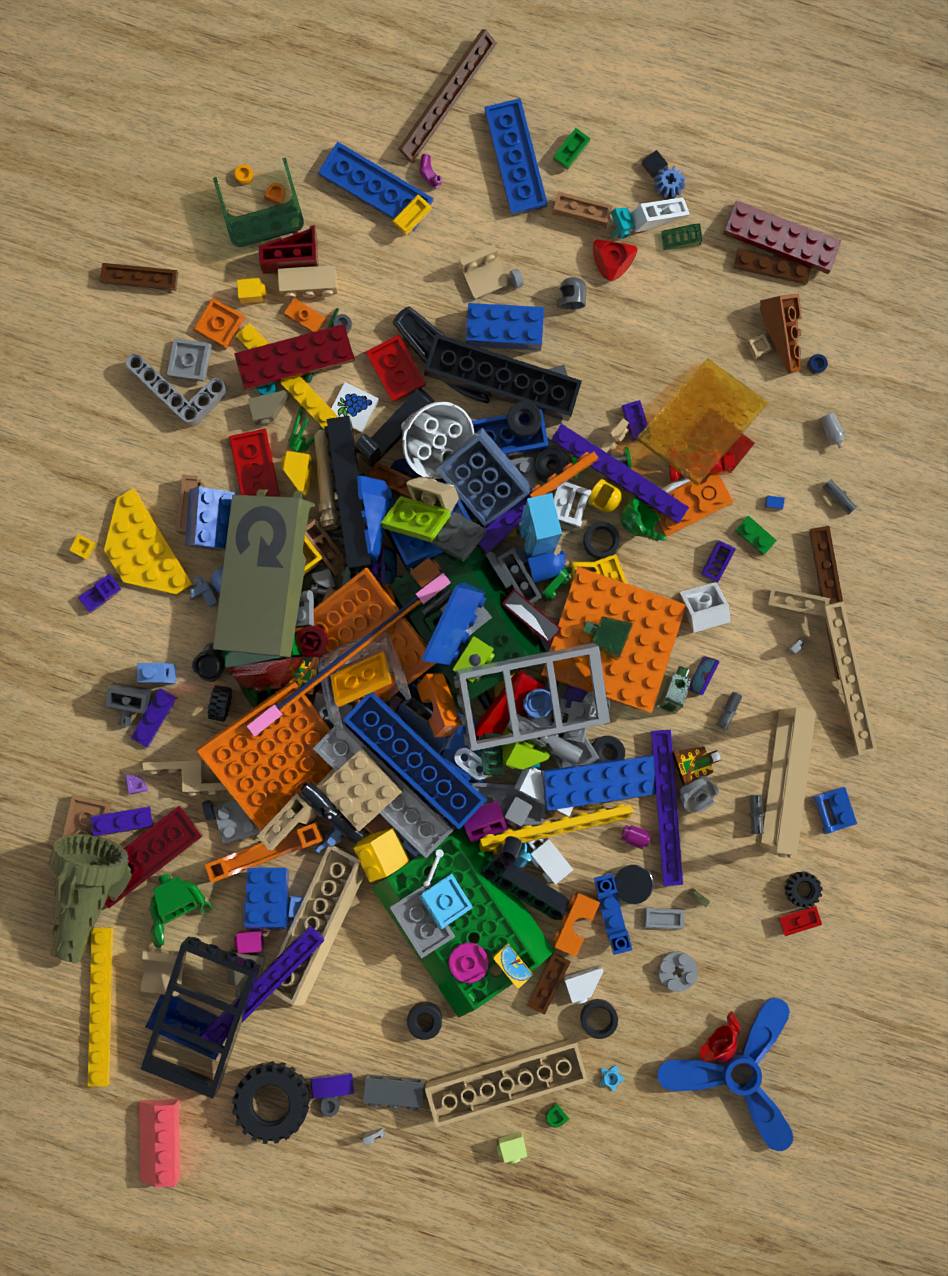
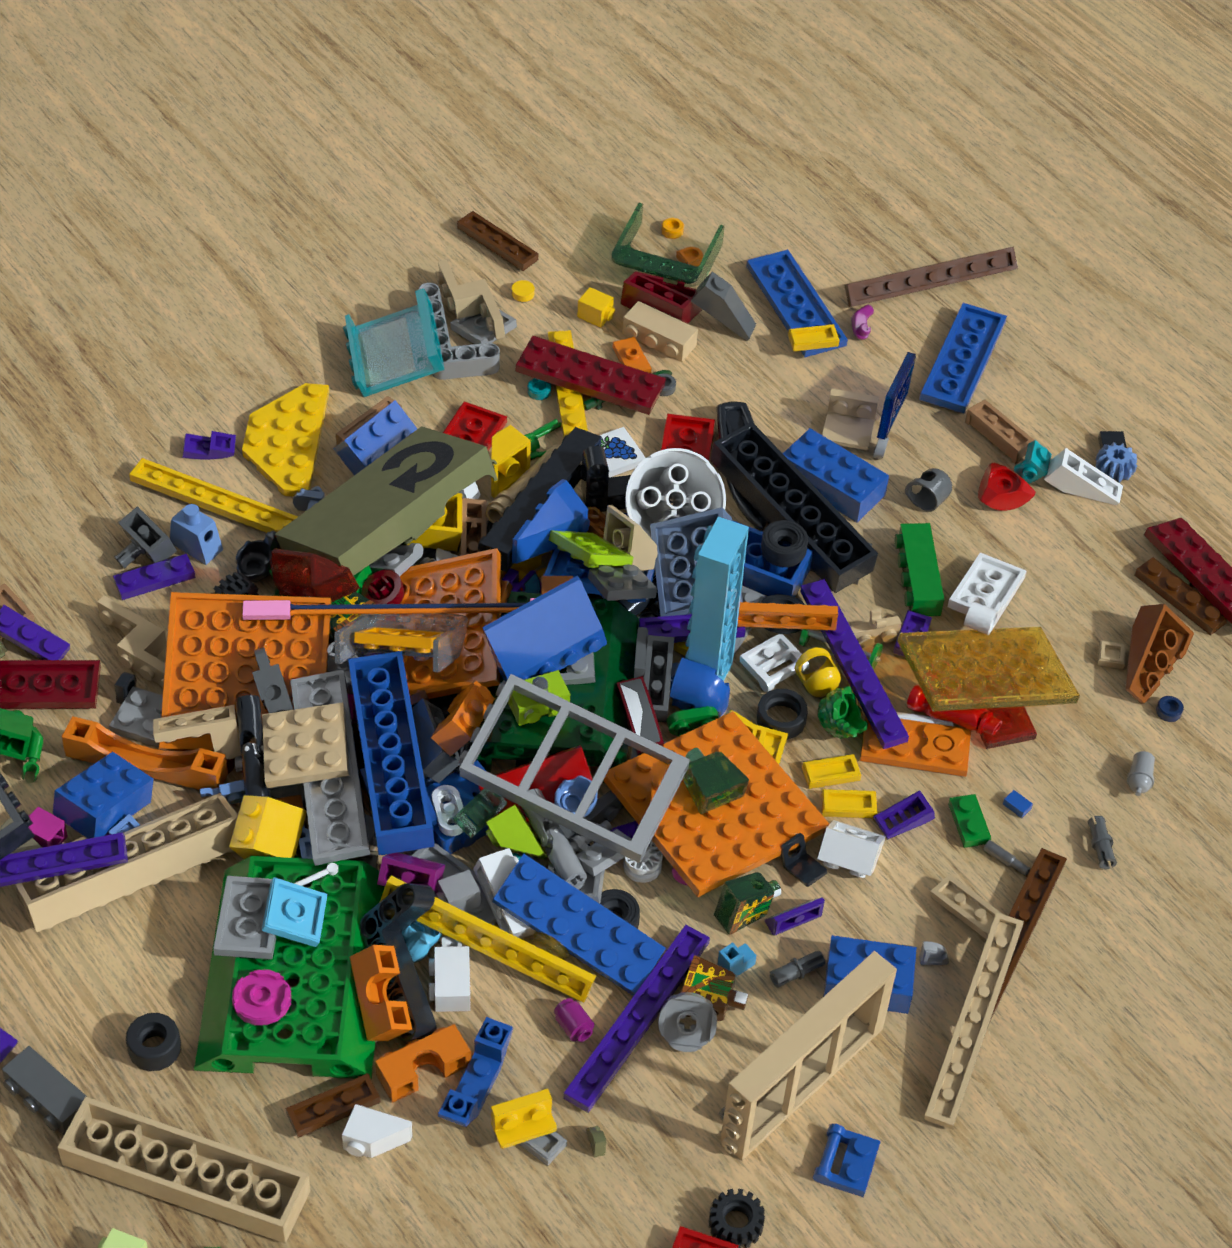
camera: 35 degrees right, 35 degrees down
yellow plate [69,534,97,560] -> none
medium lavender tile [125,775,149,794] -> none
orange tile [193,297,246,350] -> none
dark tan slope [248,390,288,426] -> none
slope [493,943,533,989] -> none
green plate [553,128,591,170] -> none
black tyre [580,999,618,1039] -> none
black tile [614,864,654,904] -> none
light grey plate [658,951,698,992] -> none
clear green slope [661,223,703,250] -> none
none -> yellow plate [129,458,298,533]
none -> dark grey piece [252,647,294,713]
none -> panel [343,288,445,397]
none -> orange arch [350,945,412,1041]
none -> tan bracket [436,259,505,340]
none -> yellow bracket [491,1088,557,1149]
none -> yellow tile [512,280,535,302]
none -> dark grey slope [691,272,756,341]
none -> dark azure piece [717,943,757,977]
none -> black bracket [780,833,827,887]
none -> yellow tile [802,754,861,789]
none -> yellow tile [821,789,877,818]
none -> blue piece [823,935,917,1014]
none -> clear blue tile [877,352,916,440]
none -> green brick [894,523,944,616]
none -> white hinge [947,553,1027,635]
none -> flat silver pin [983,840,1031,876]

